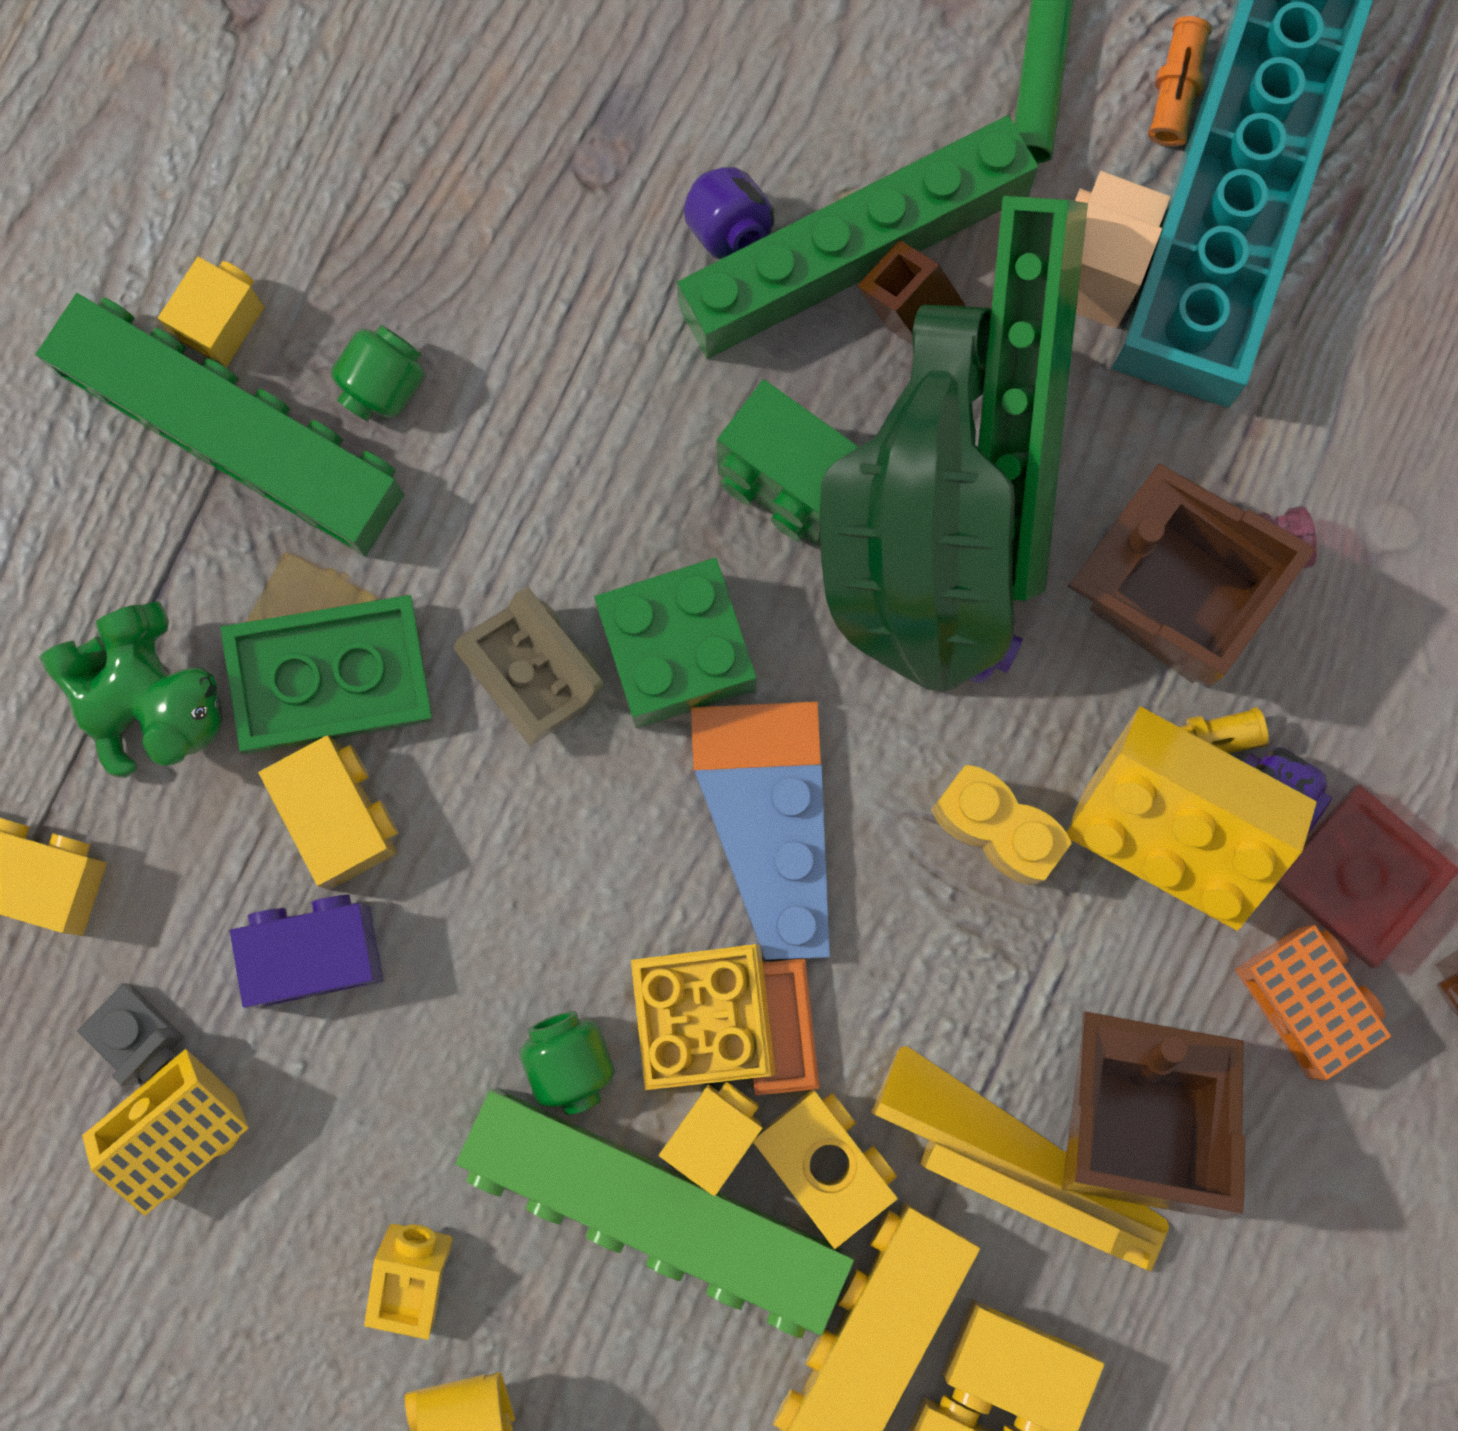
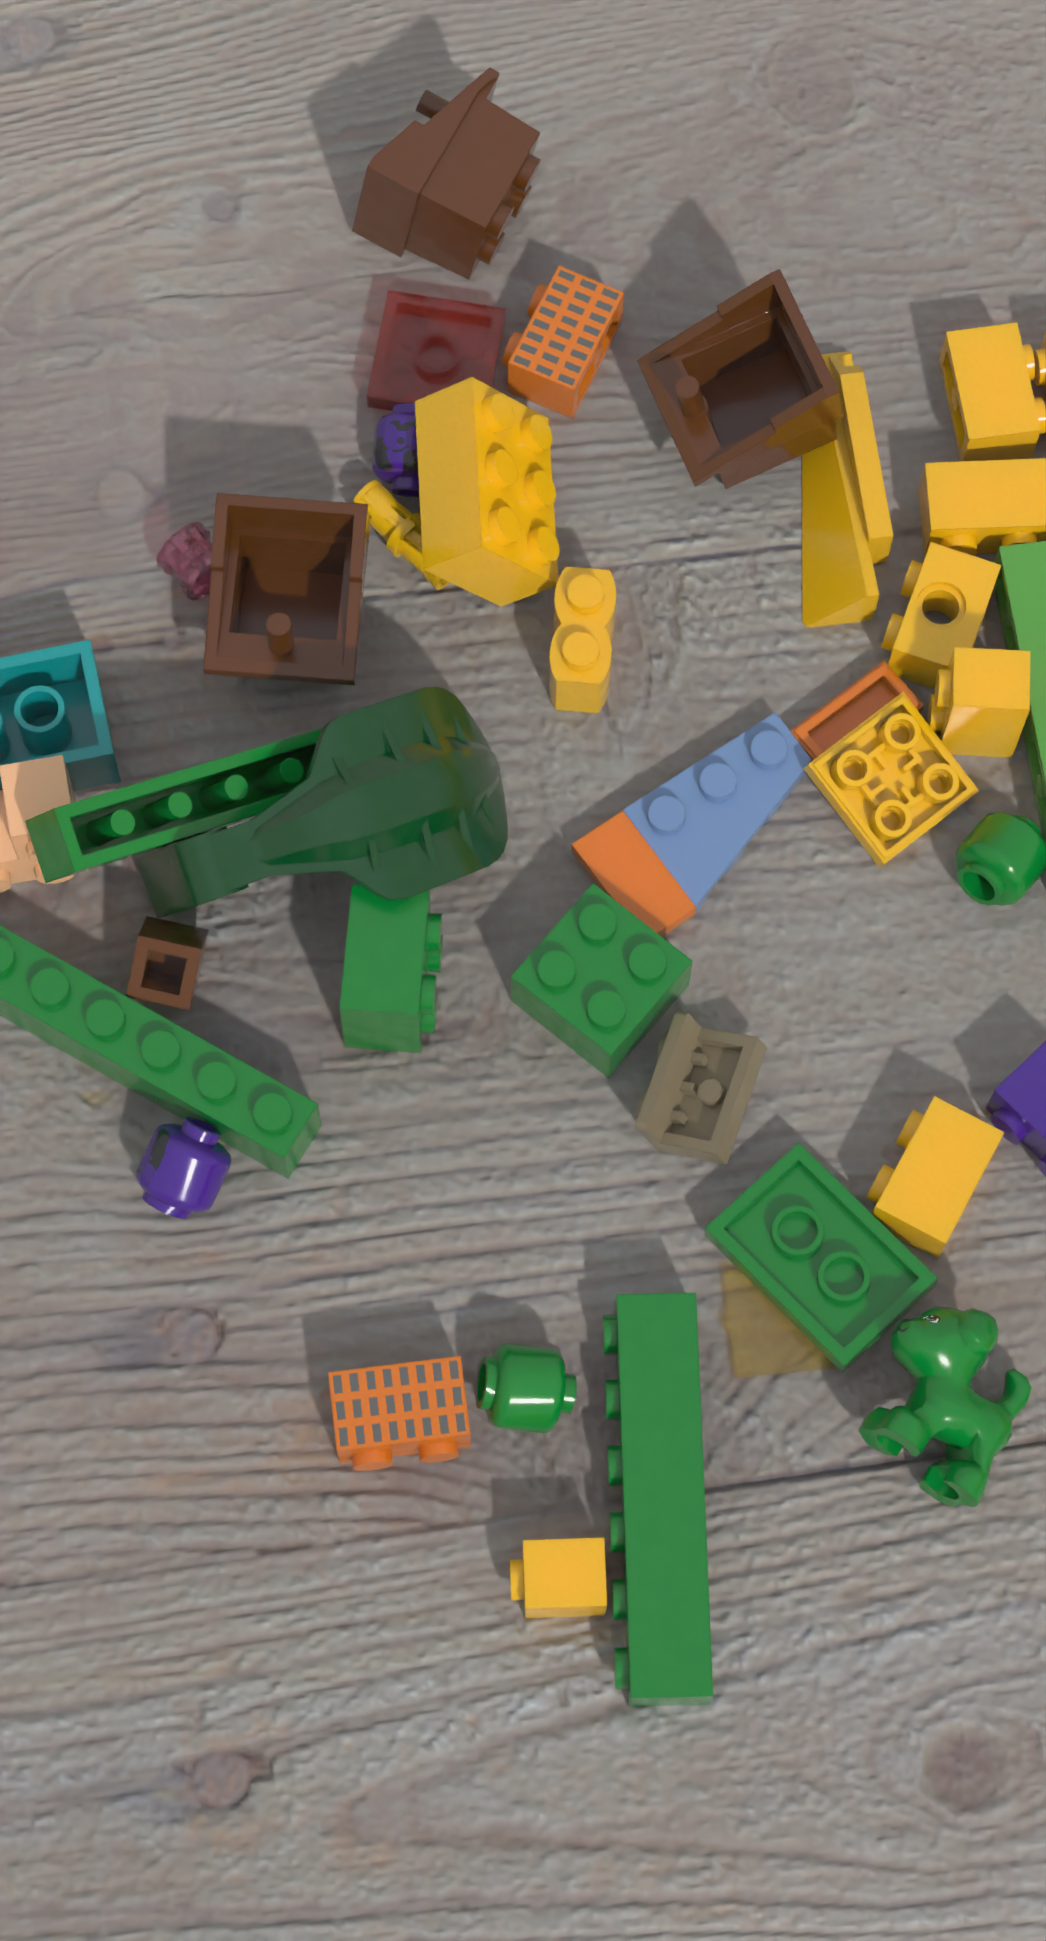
camera: 125 degrees left, 10 degrees down
none -> orange brick [328,1356,471,1471]

